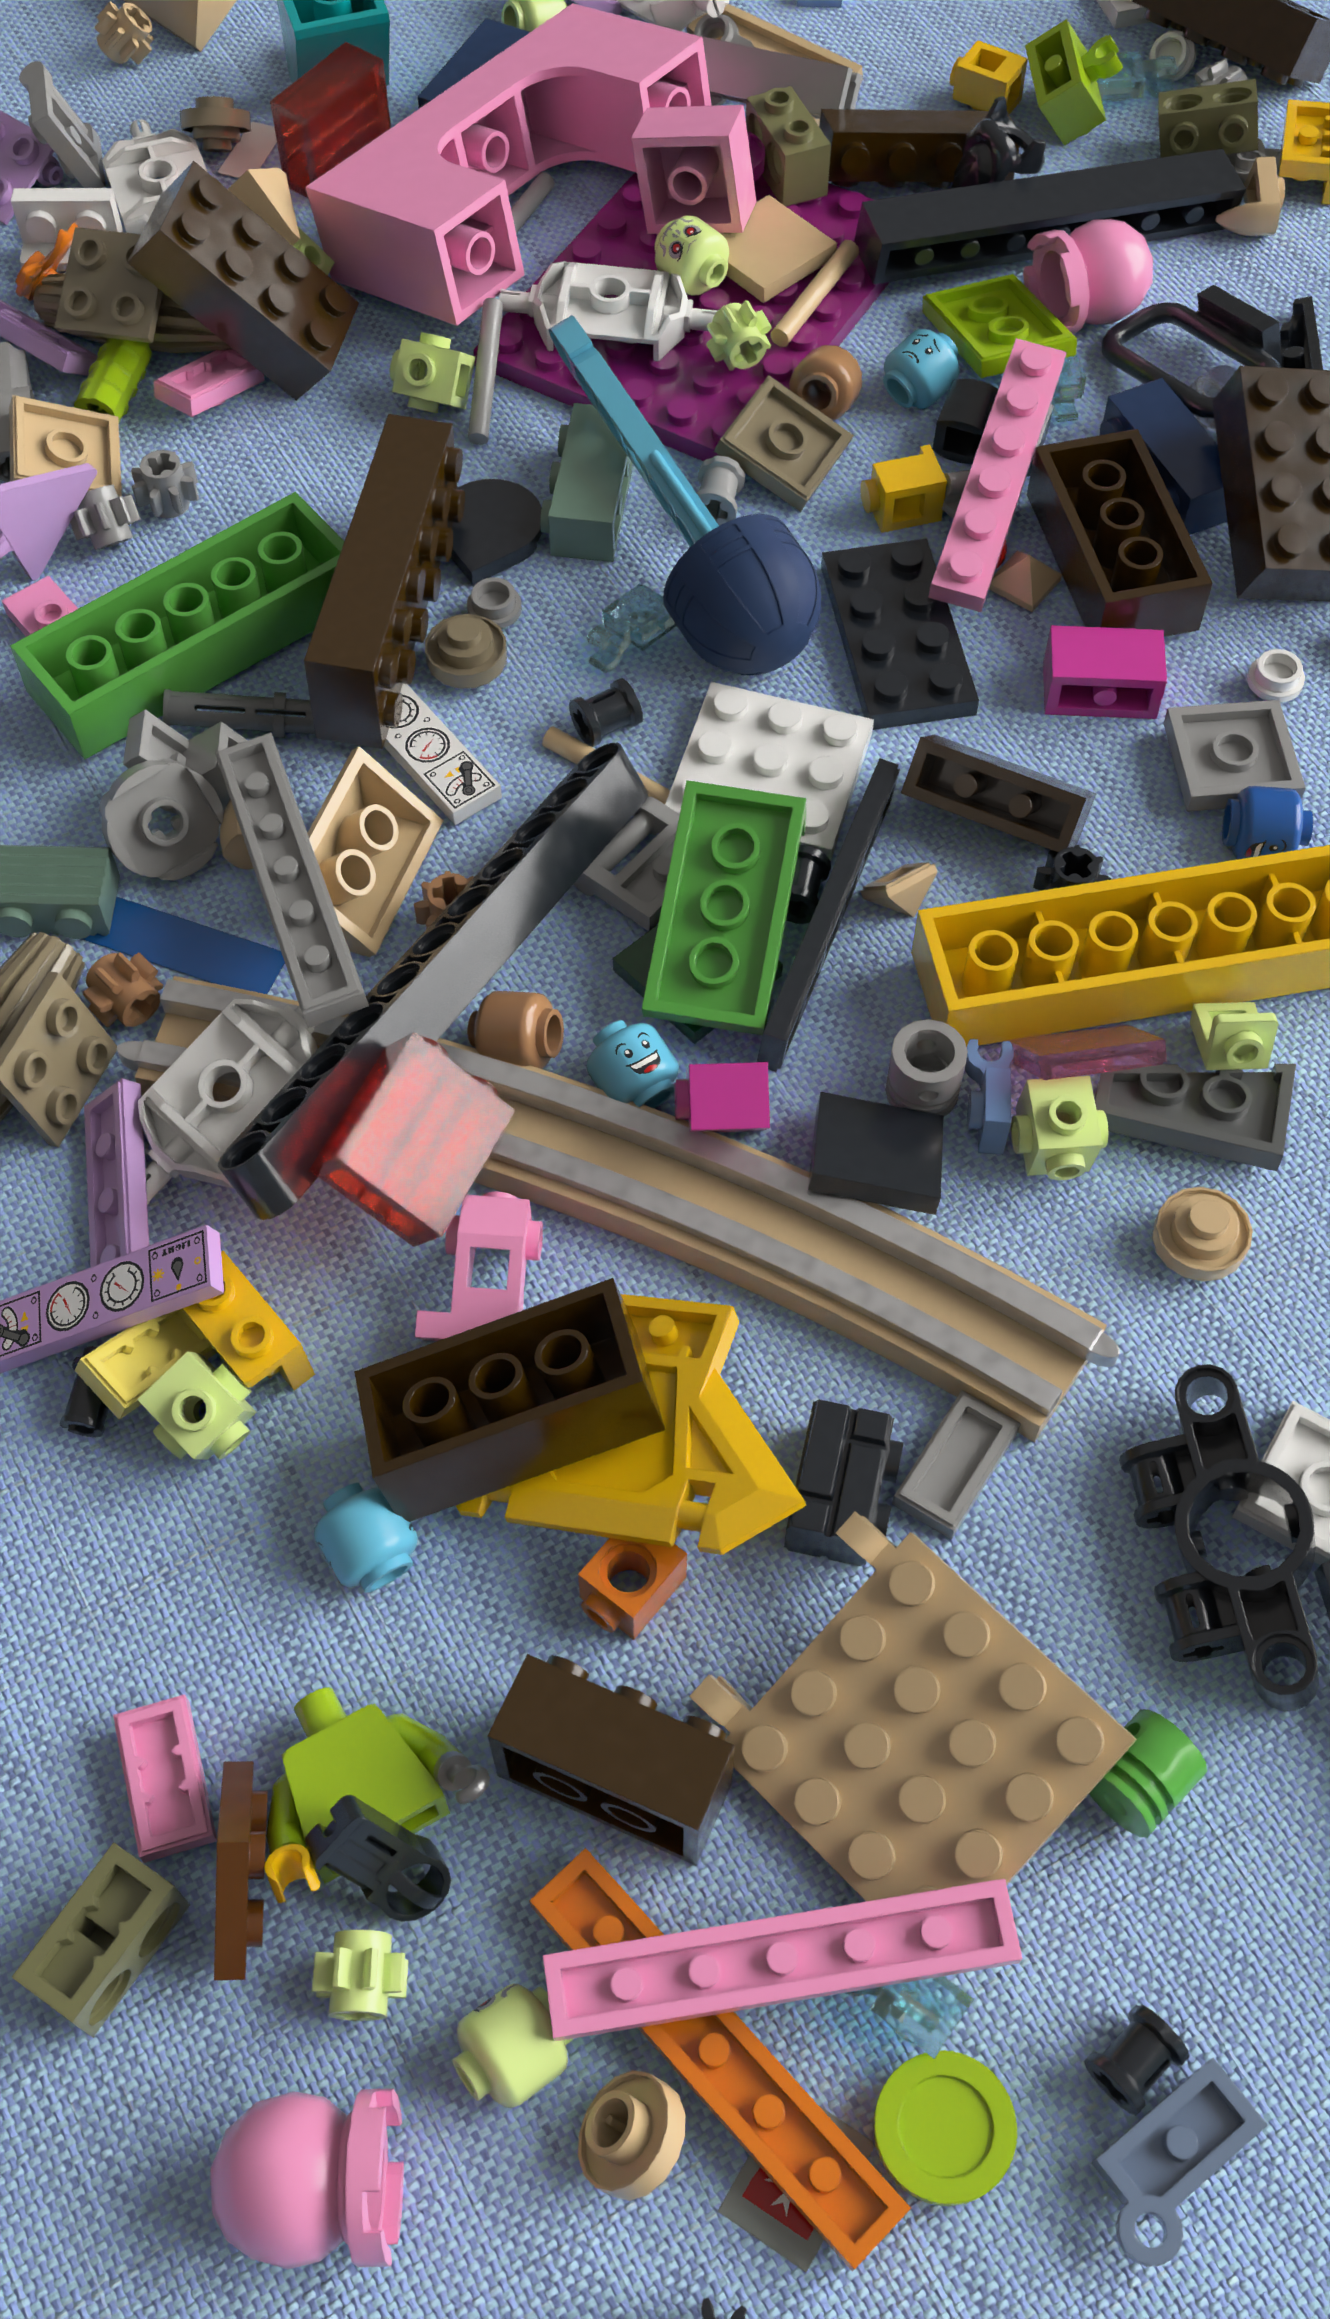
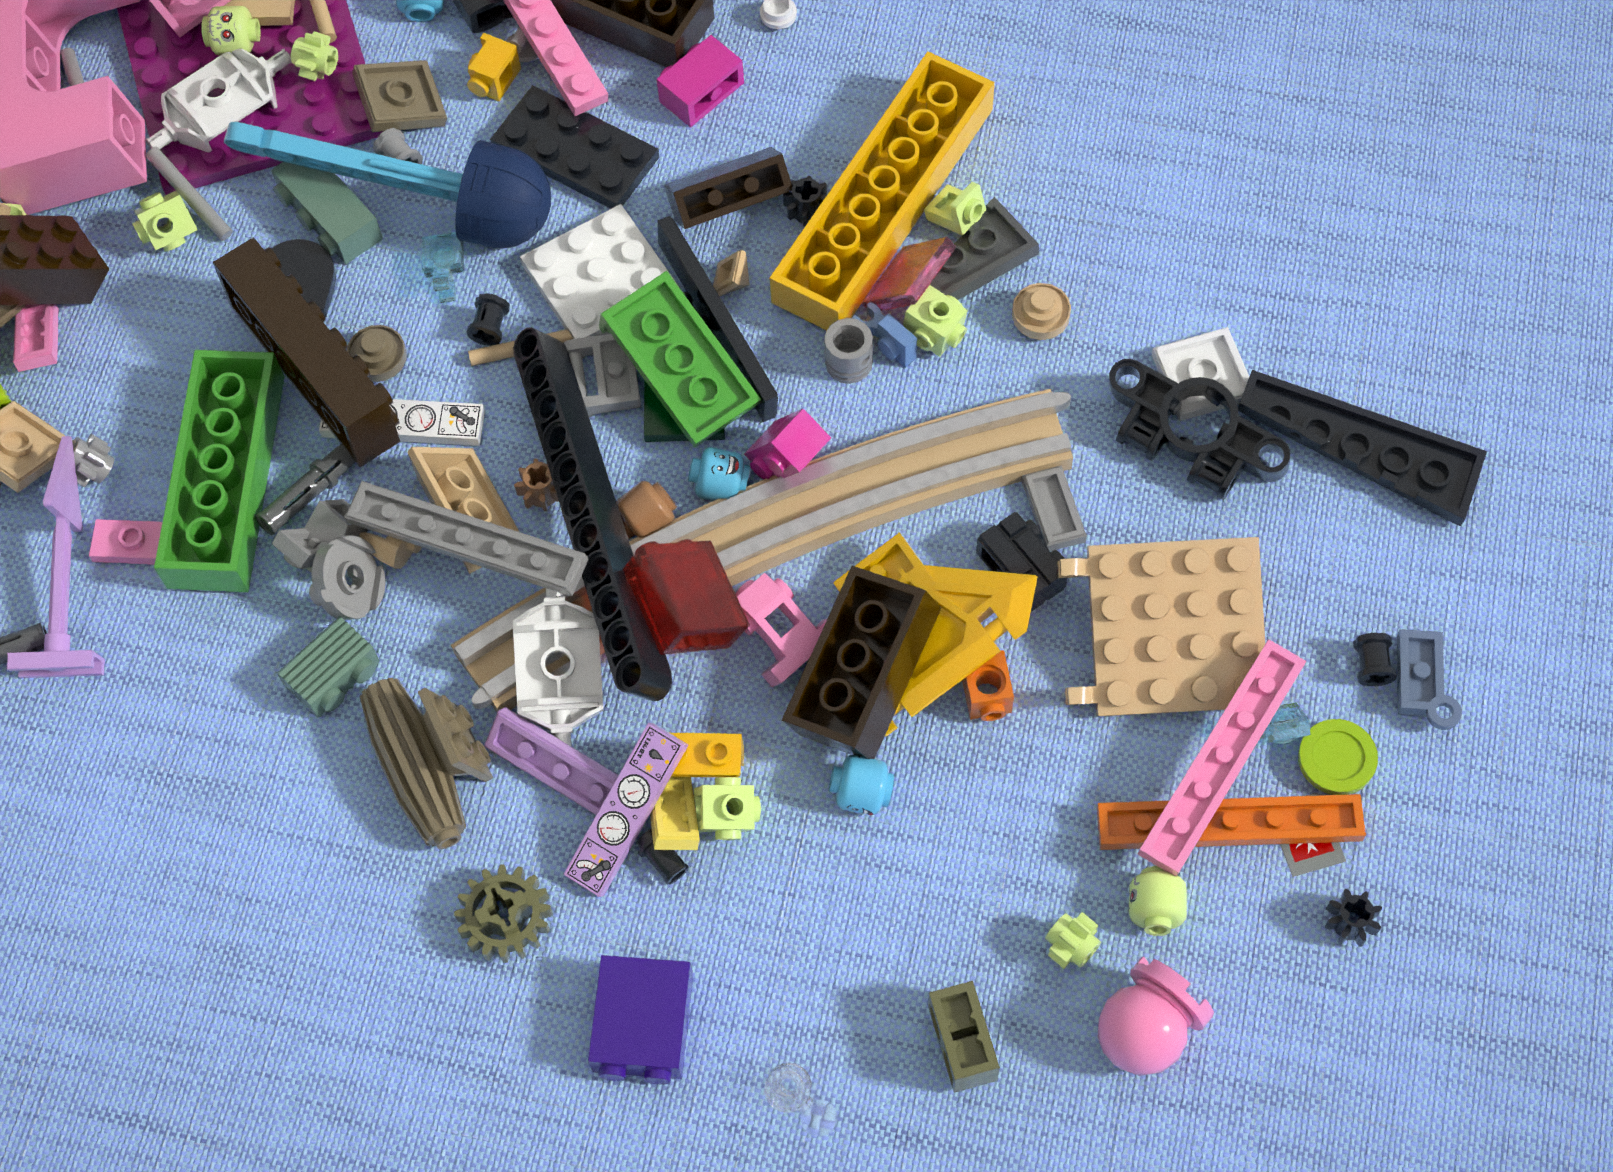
camera: 45 degrees left, 5 degrees up
blue sticker [82,896,285,994] -> none
medium nougat gear [83,952,163,1027] -> none
bright pink plate [113,1694,217,1863] -> none
light grey gear [131,450,199,518] -> none
reddish brown plate [214,1761,268,1981] -> none
lime torso [264,1687,490,1903] -> none
black piece [304,1795,451,1922] -> none
light grey plate [467,577,522,629] -> none
dark brown brick [487,1654,735,1866] -> none
tan plate [578,2070,685,2201] -> none
medium nougat head [789,345,862,421] -> none
black tile [808,1092,944,1215] -> none
tan slope [989,551,1062,612] -> none
bright green piece [1089,1709,1208,1838] -> none
light grey plate [1163,700,1305,811] -> none
blue head [1222,786,1313,859] -> none

